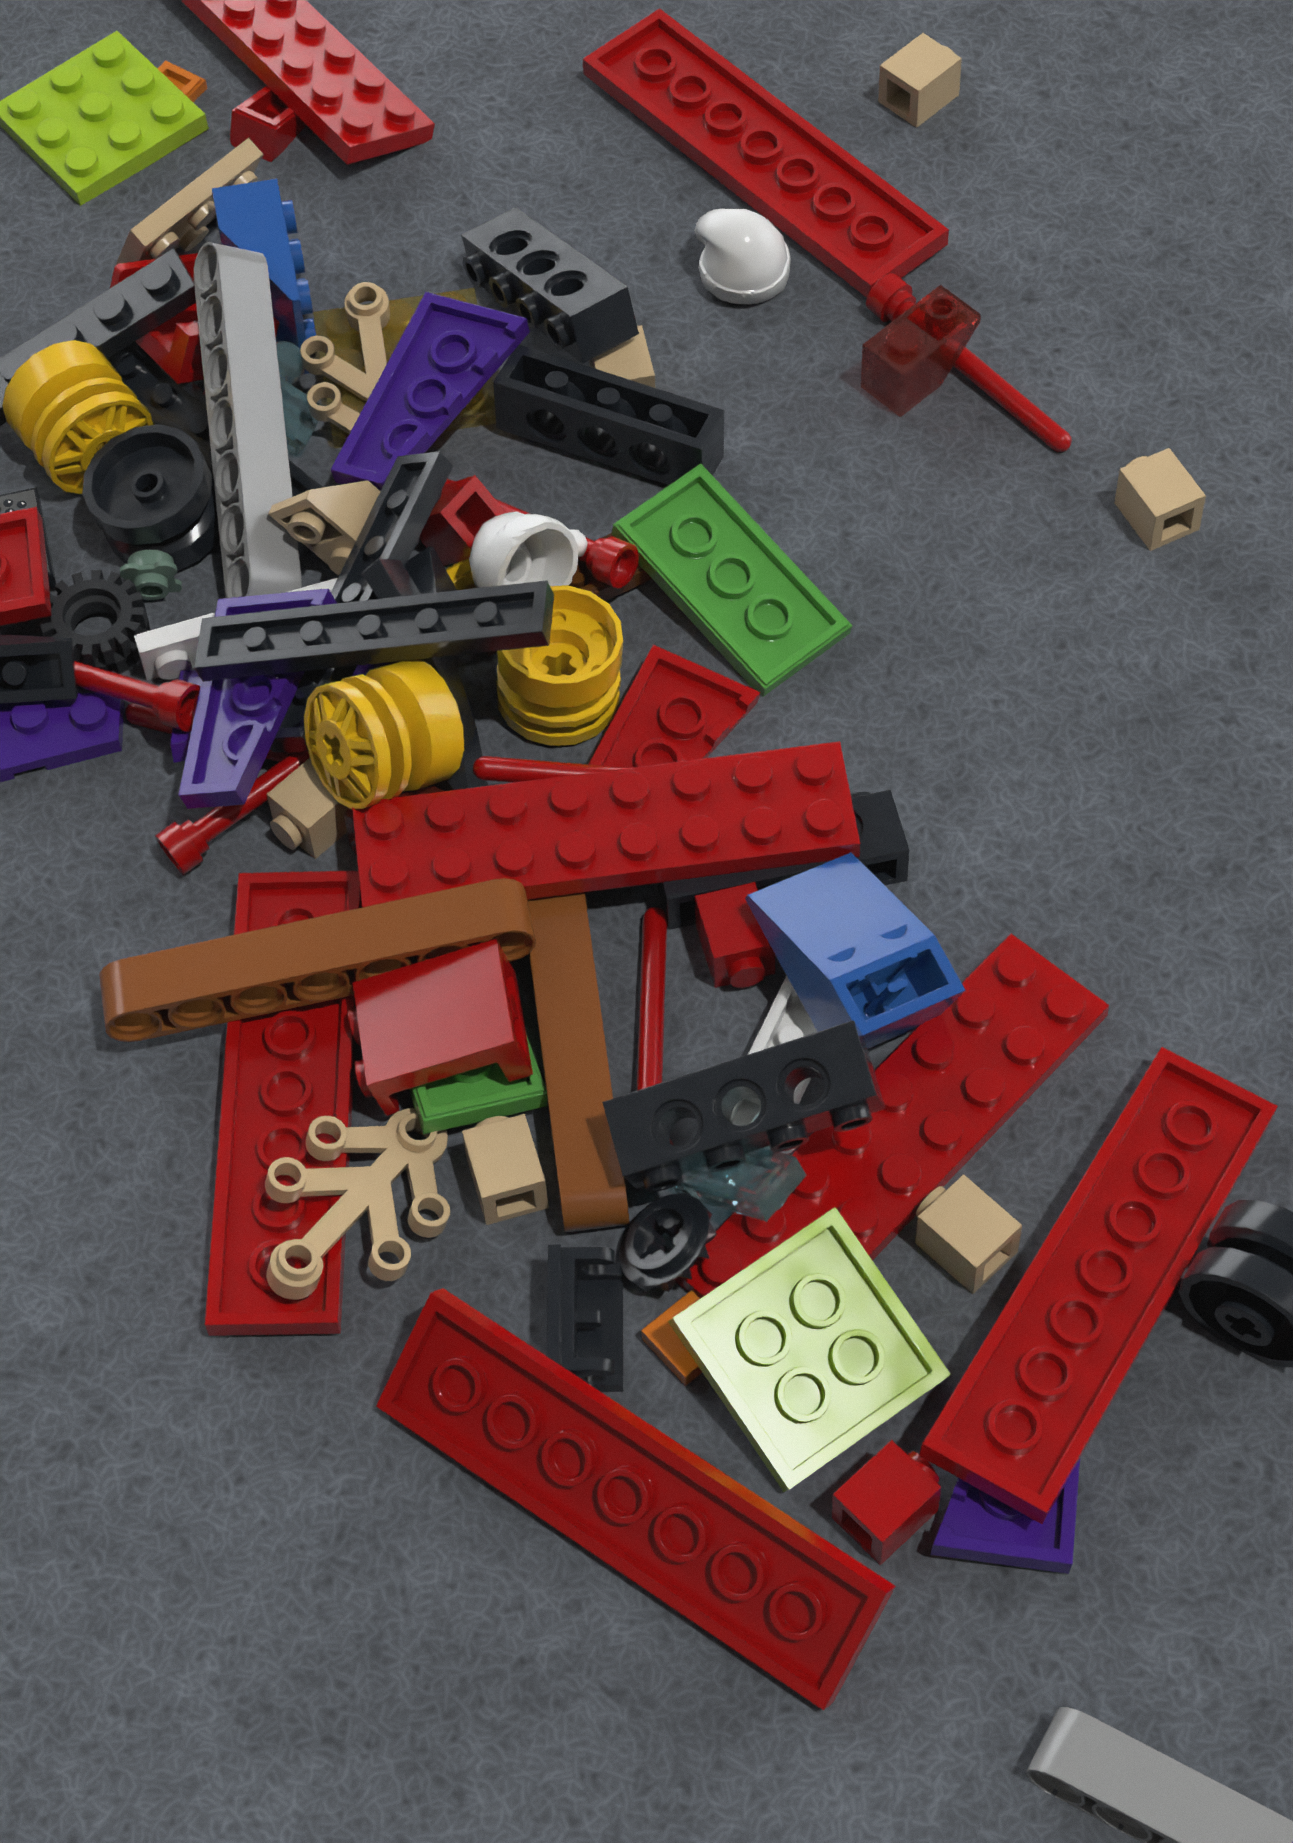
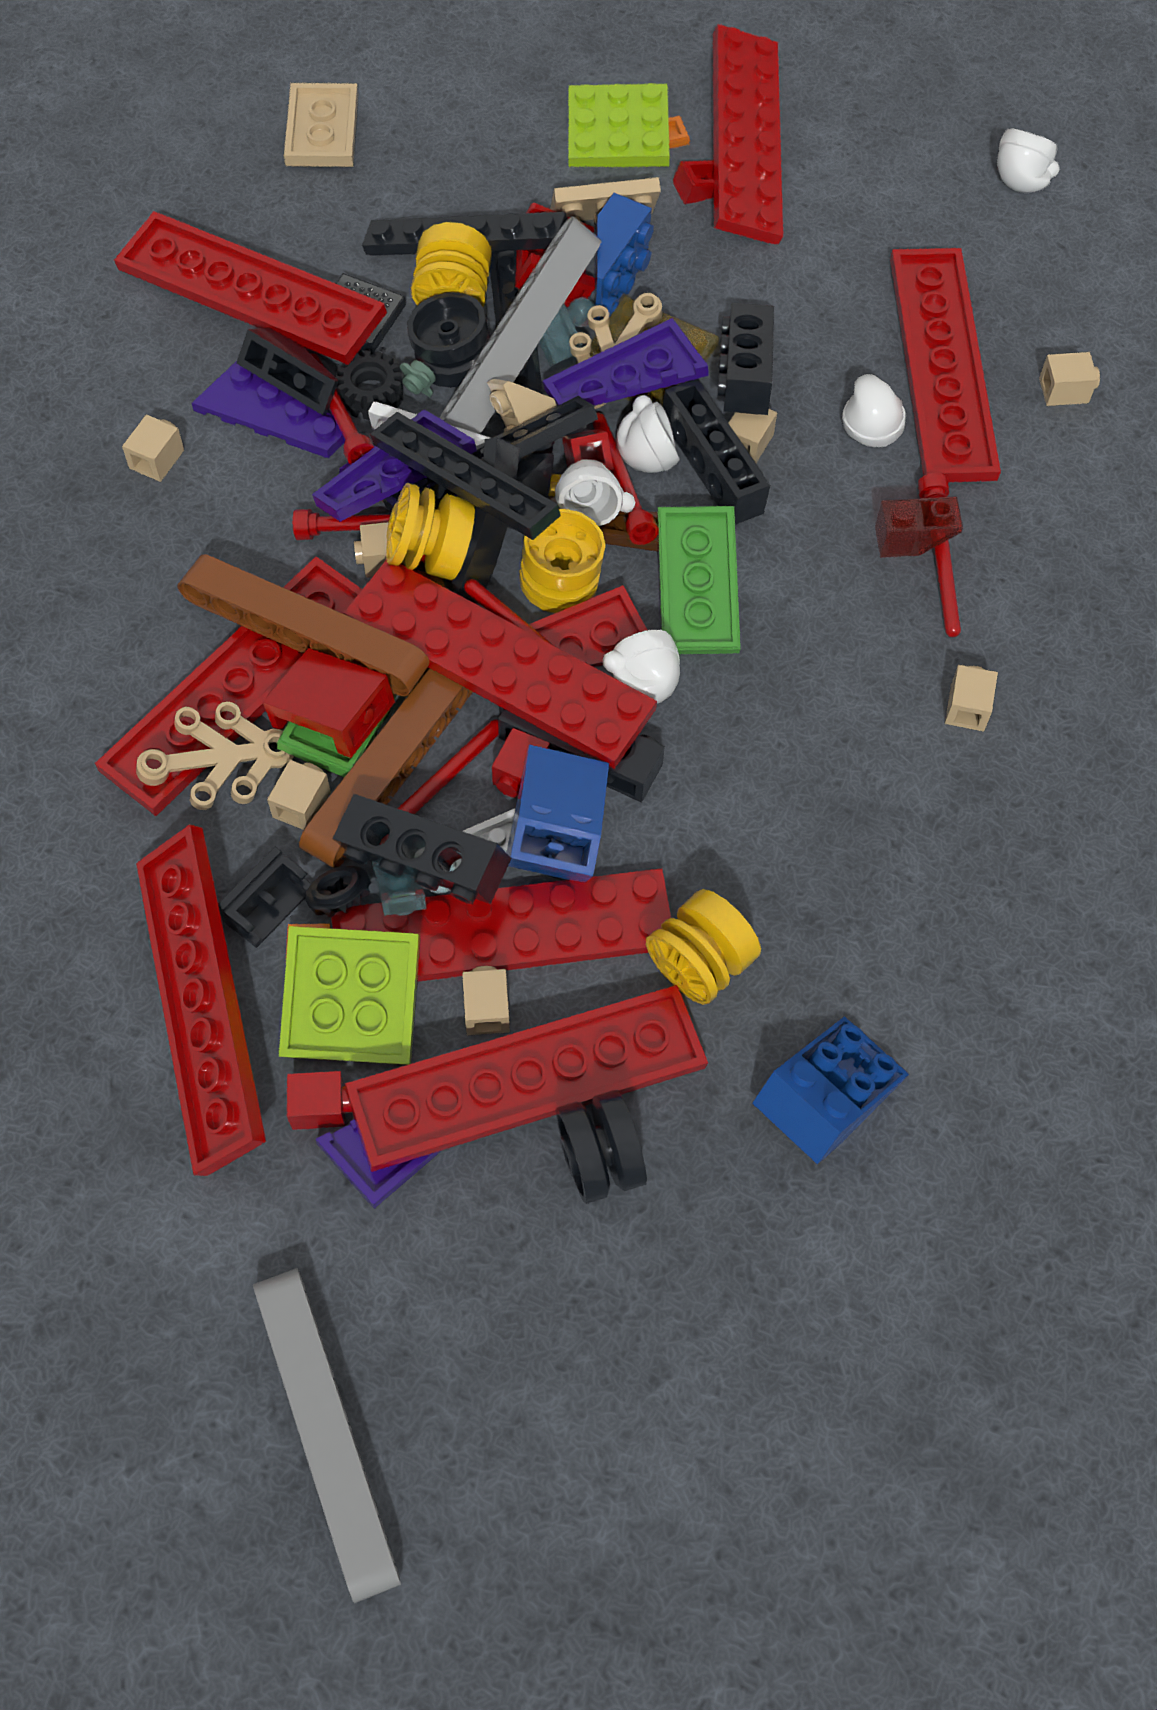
camera: 35 degrees right, 5 degrees up
none -> white piece [603,630,680,703]
none -> white piece [616,395,679,473]
none -> yellow wheel [646,889,761,1005]

